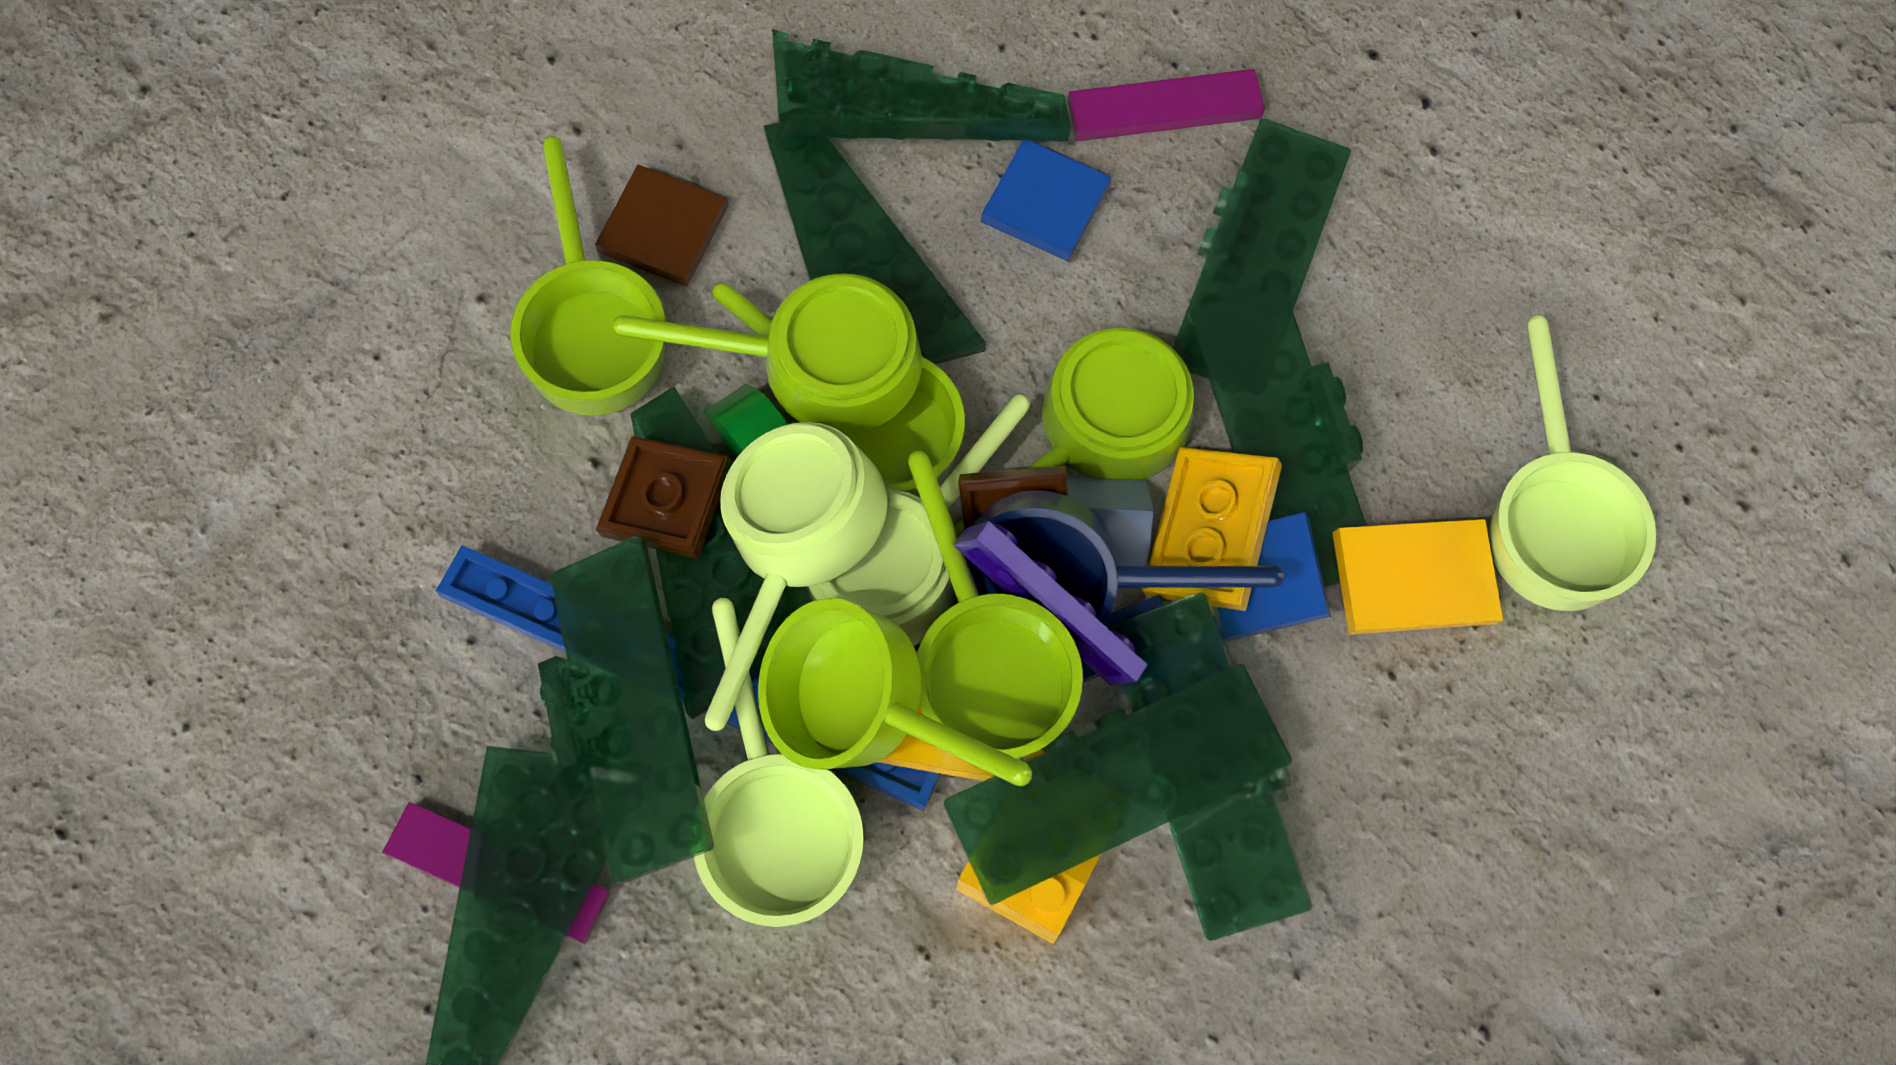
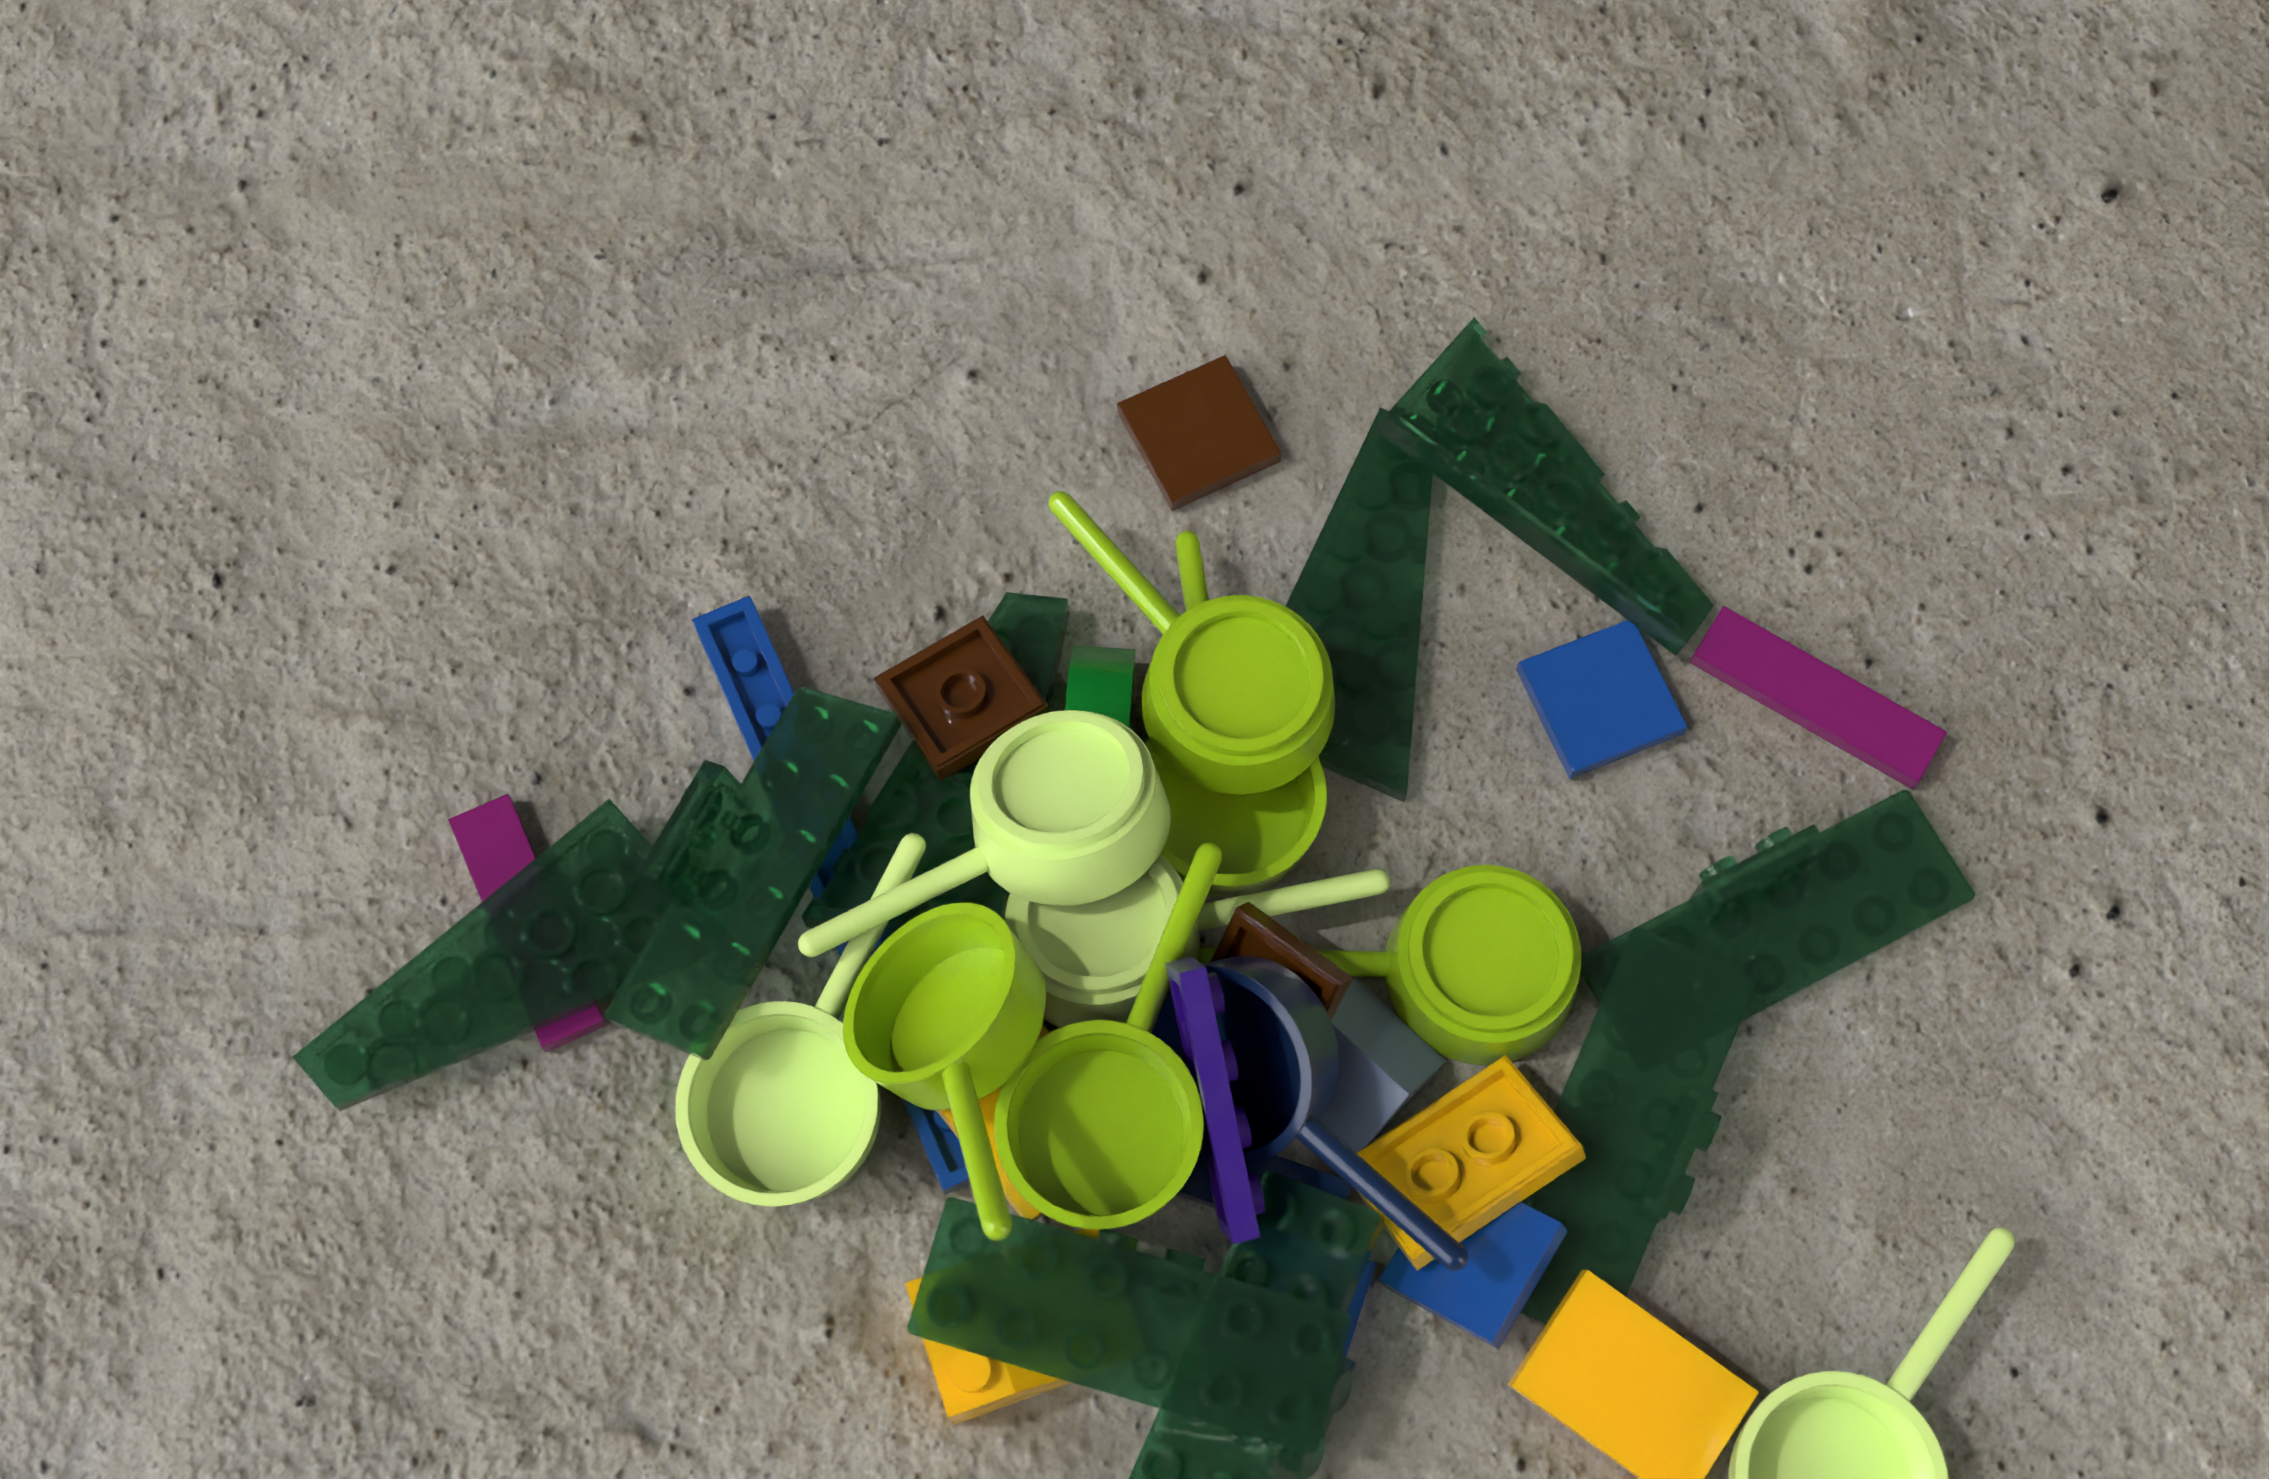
camera: 45 degrees right, 0 degrees up
lime piece [510,136,666,416] -> none

